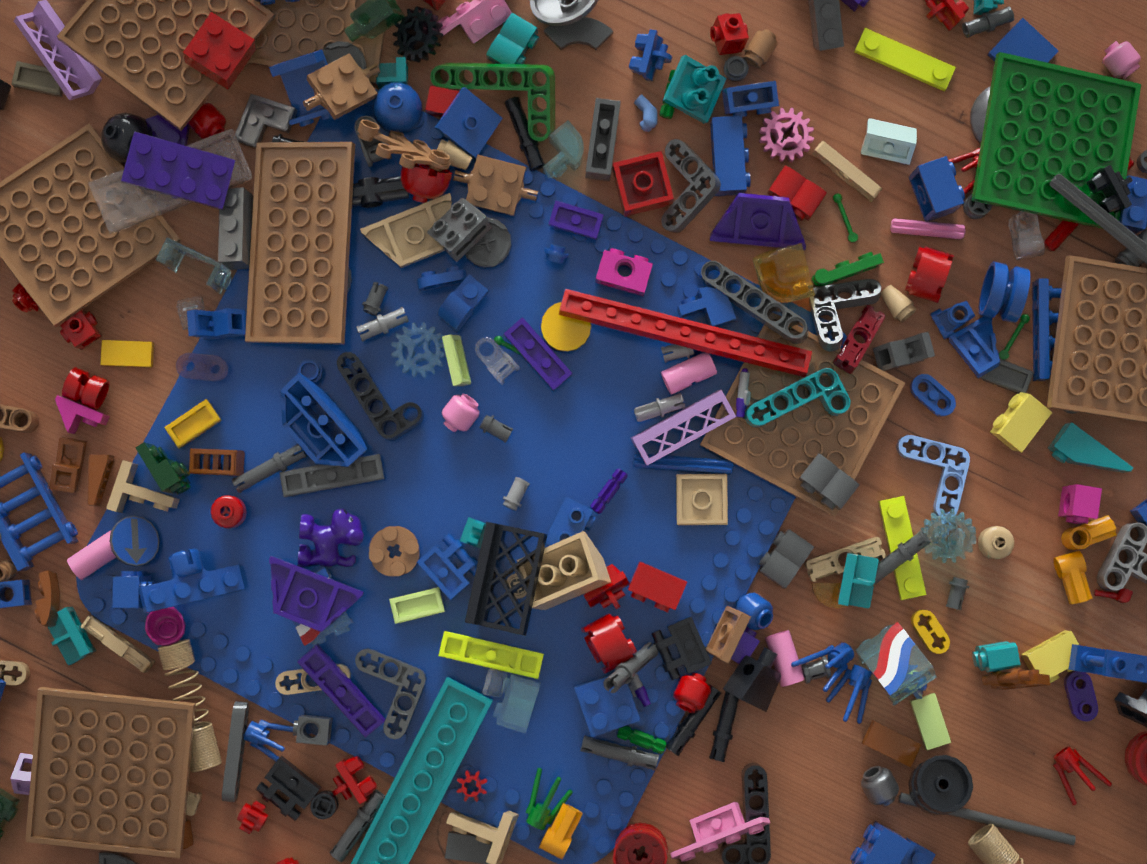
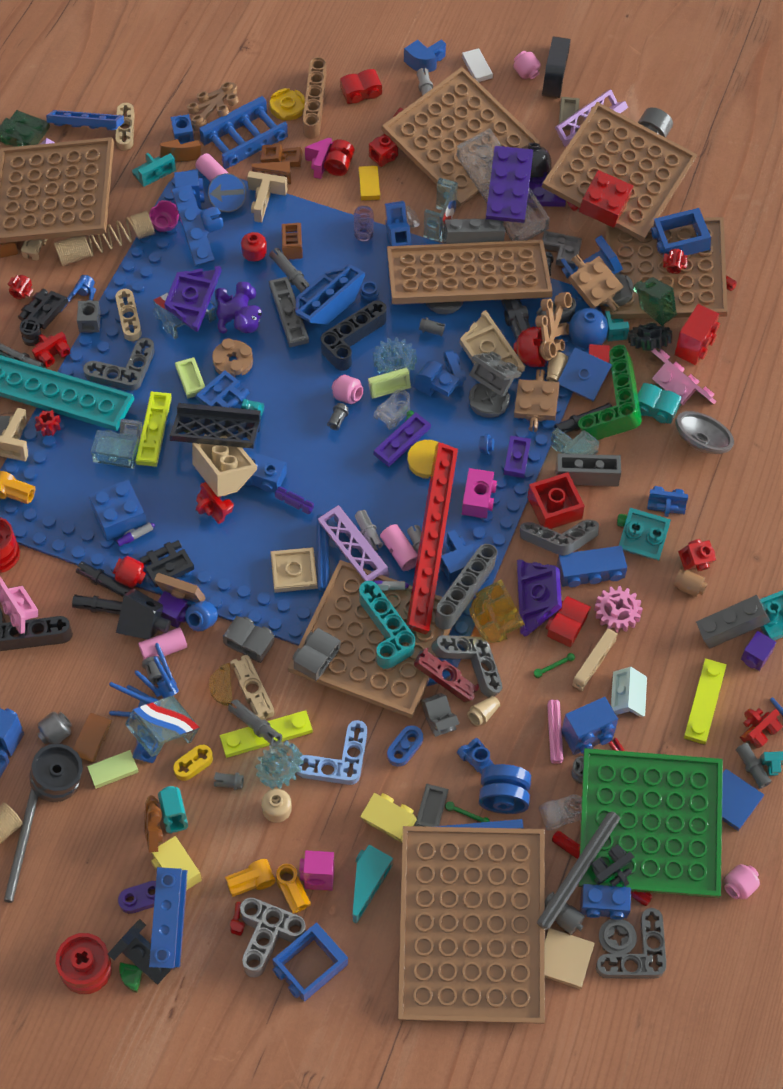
camera: 85 degrees right, 25 degrees down
tan piece [80,616,155,673] -> none
dark green plate [135,442,191,495] -> none
yellow tile [164,399,222,449] -> none
red head [189,103,226,140] -> none
dark grey beam [222,701,249,803] -> none
dark purple plate [297,643,385,738] -> none
light grey pin [356,307,409,342] -> none
light grey pin [503,477,530,511] -> none
green plant [526,768,573,830] -> none
dark grey tile [544,17,614,50] -> none
red brick [581,613,637,674] -> none
dark grey pin [581,735,659,771] -> none
dark grey pin [603,642,658,693] -> none
green axle [617,726,666,754] -> none
red brick [627,562,687,613] -> none
medium blue arm [634,95,657,132] -> none
blue brick [722,81,779,117] -> none
dark grey plate [724,56,749,81] -> none
green plate [811,252,884,287] -> none
teal panel [838,553,879,609] -> none
red brick [905,246,954,303] -> none
blue wing [949,316,1000,378] -> none
red plant [1053,746,1112,805] -> none

